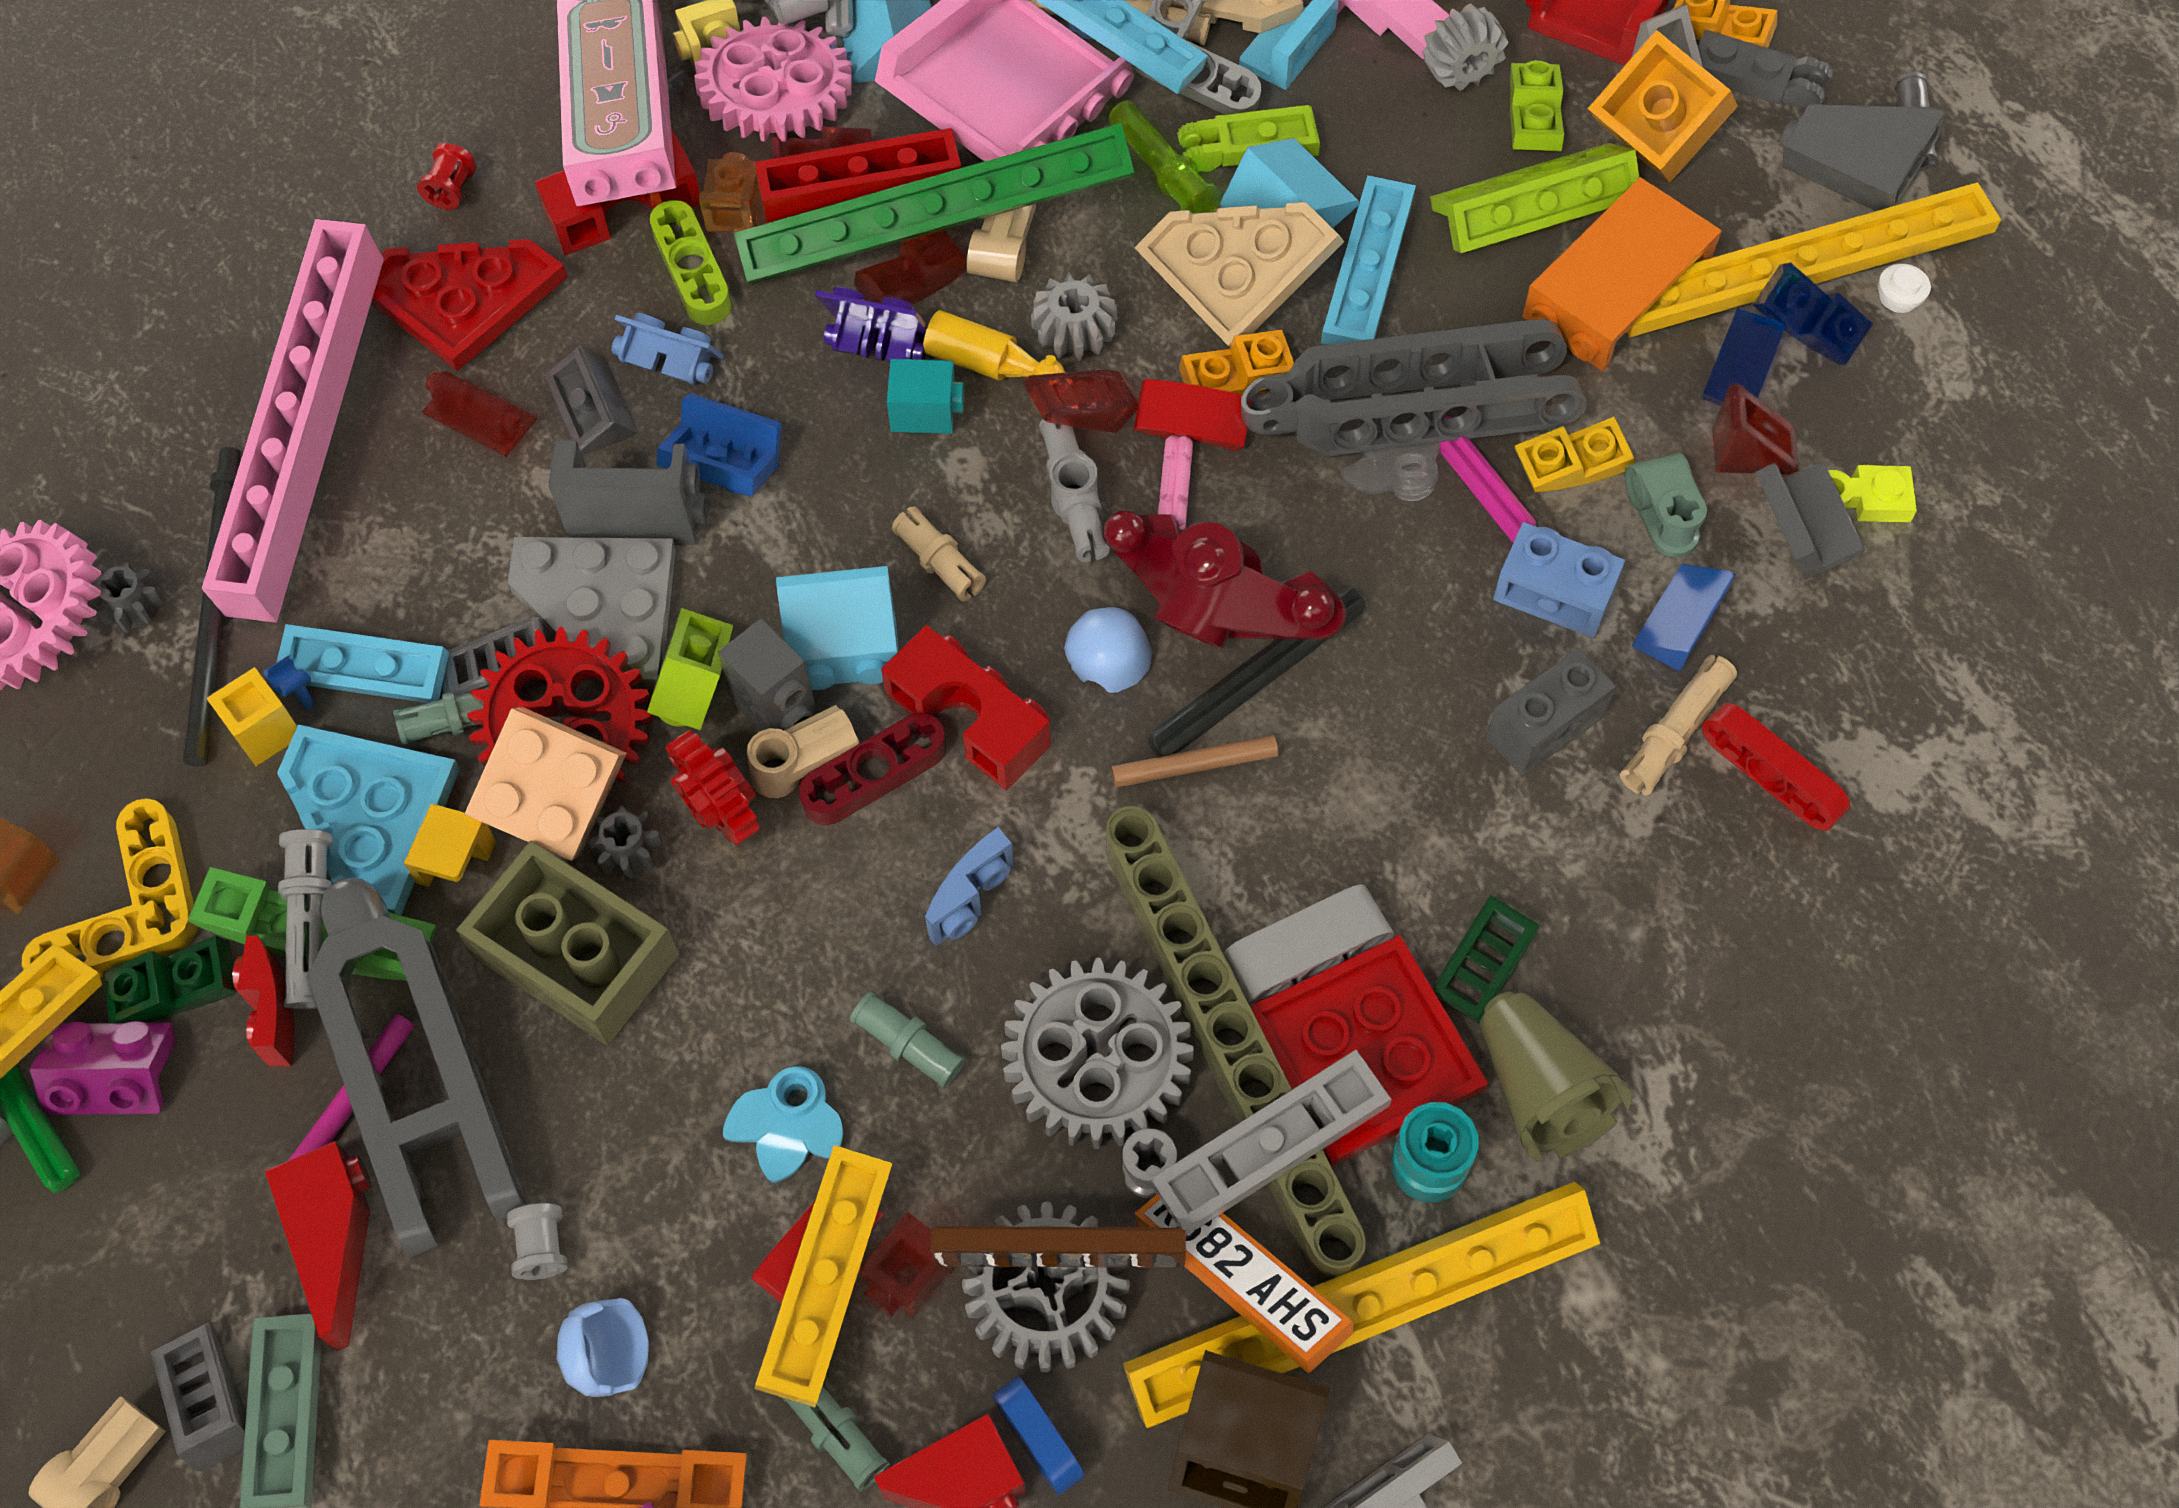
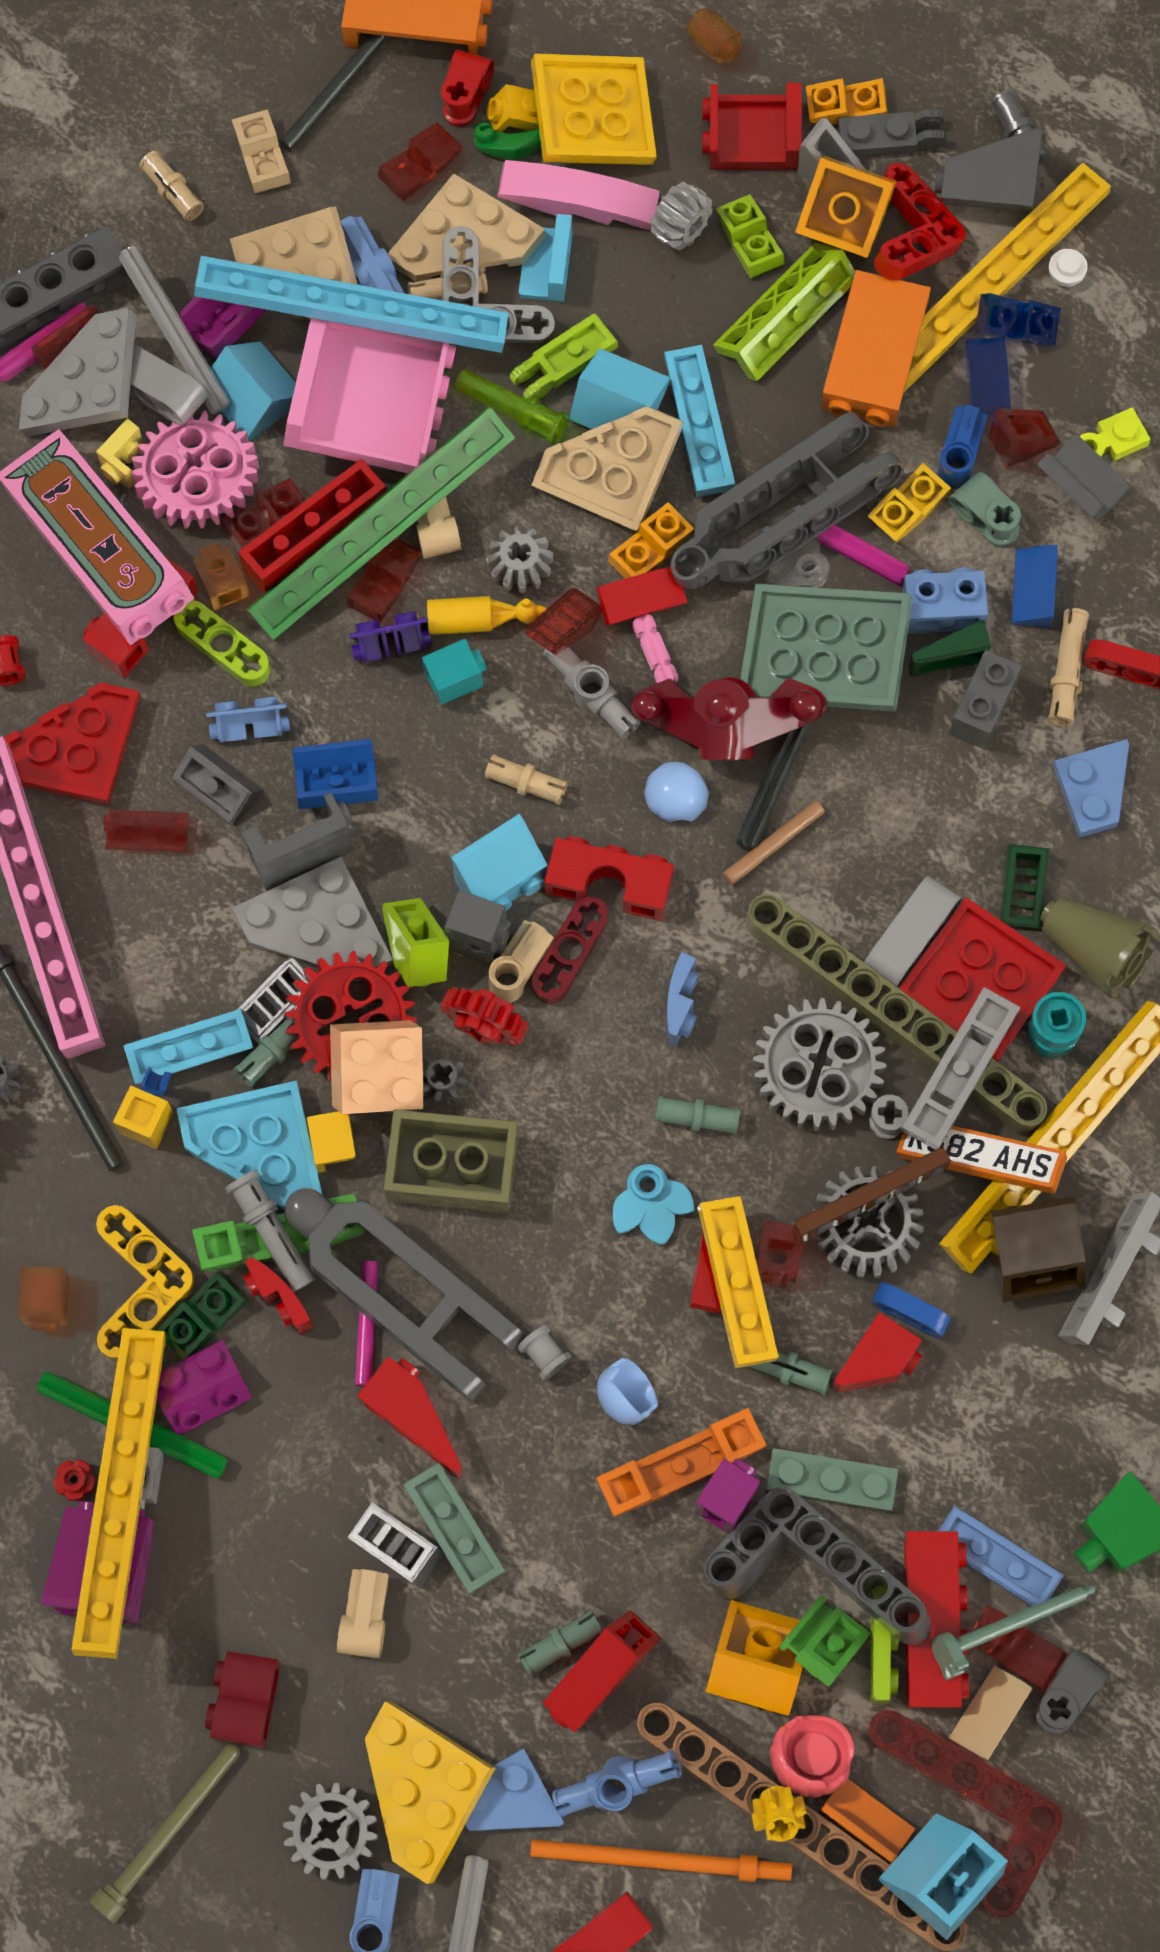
camera: 25 degrees left, 10 degrees up
none -> sand green plate [740,584,913,712]
none -> red beam [874,163,966,280]
none -> dark green slope [909,620,991,677]
none -> blue piece [937,404,988,489]
none -> medium blue wing [1053,739,1129,838]

